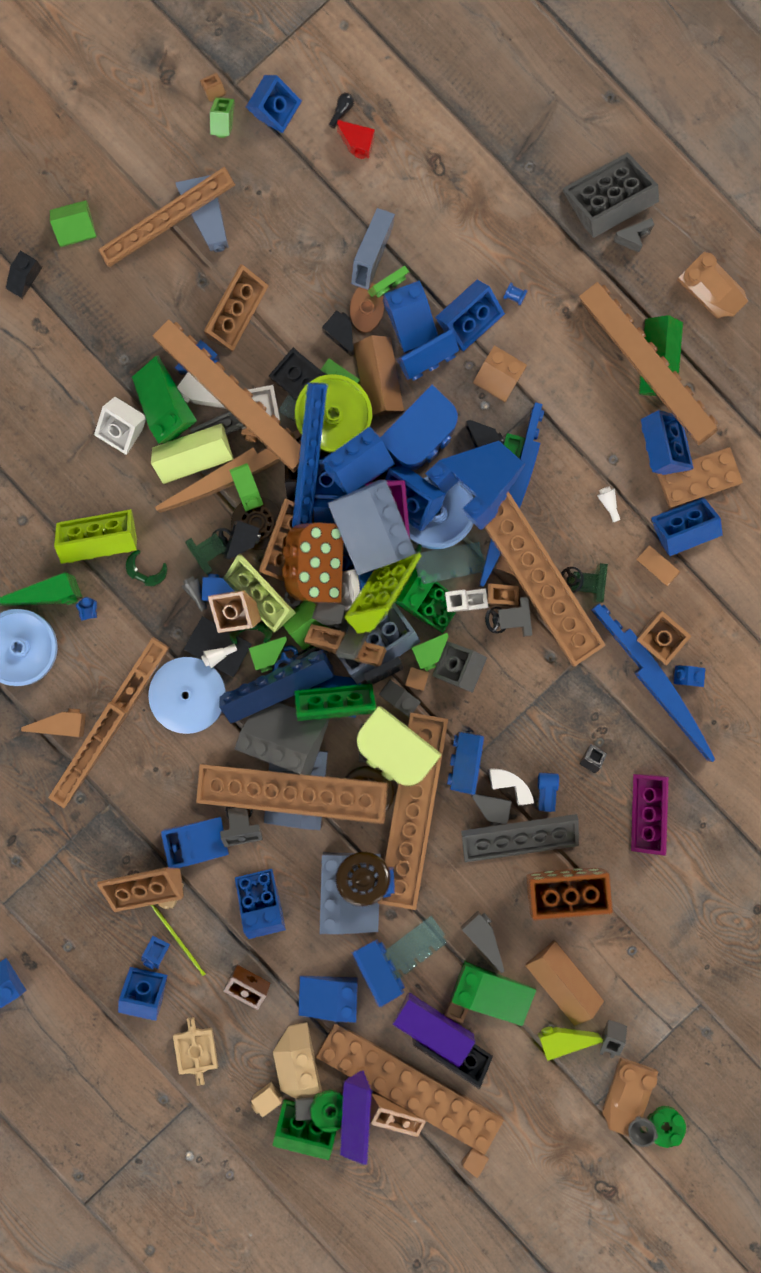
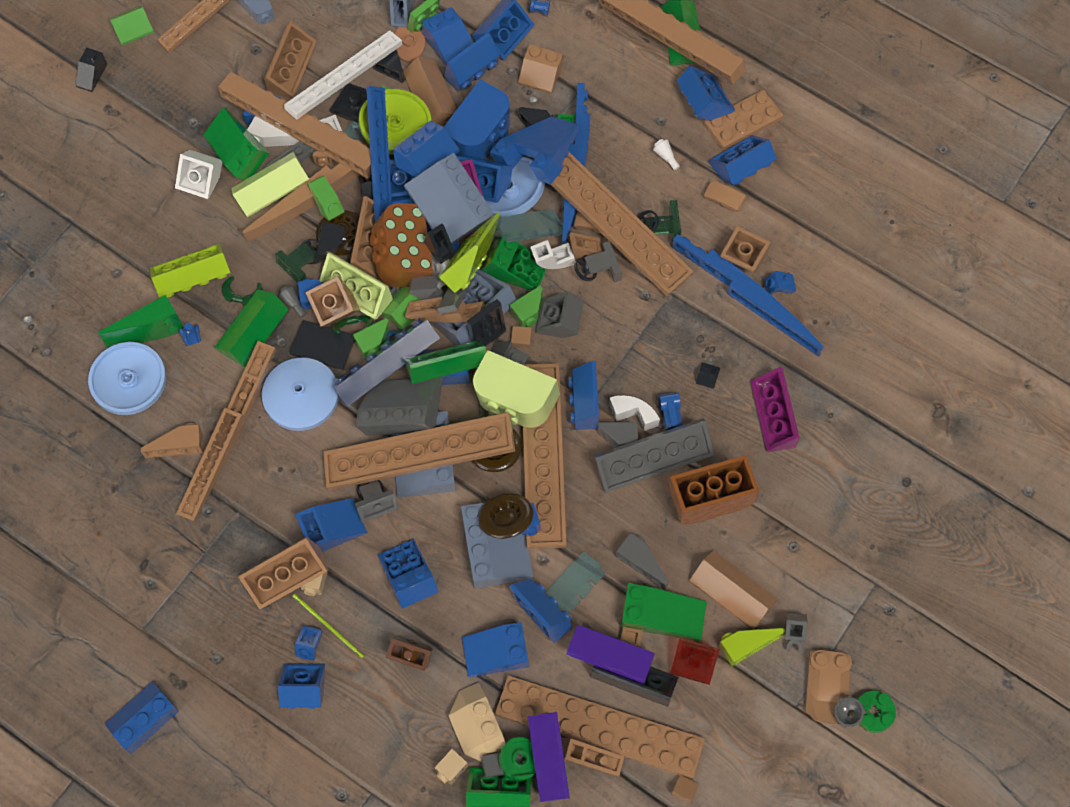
camera: 10 degrees left, 20 degrees down
tan plate [173,1017,218,1086] -> none
white cone [201,644,237,668] -> none
none -> green slope [214,289,289,368]
none -> white plate [284,31,402,120]
none -> black slope [424,223,456,264]
none -> clear red slope [670,638,720,685]

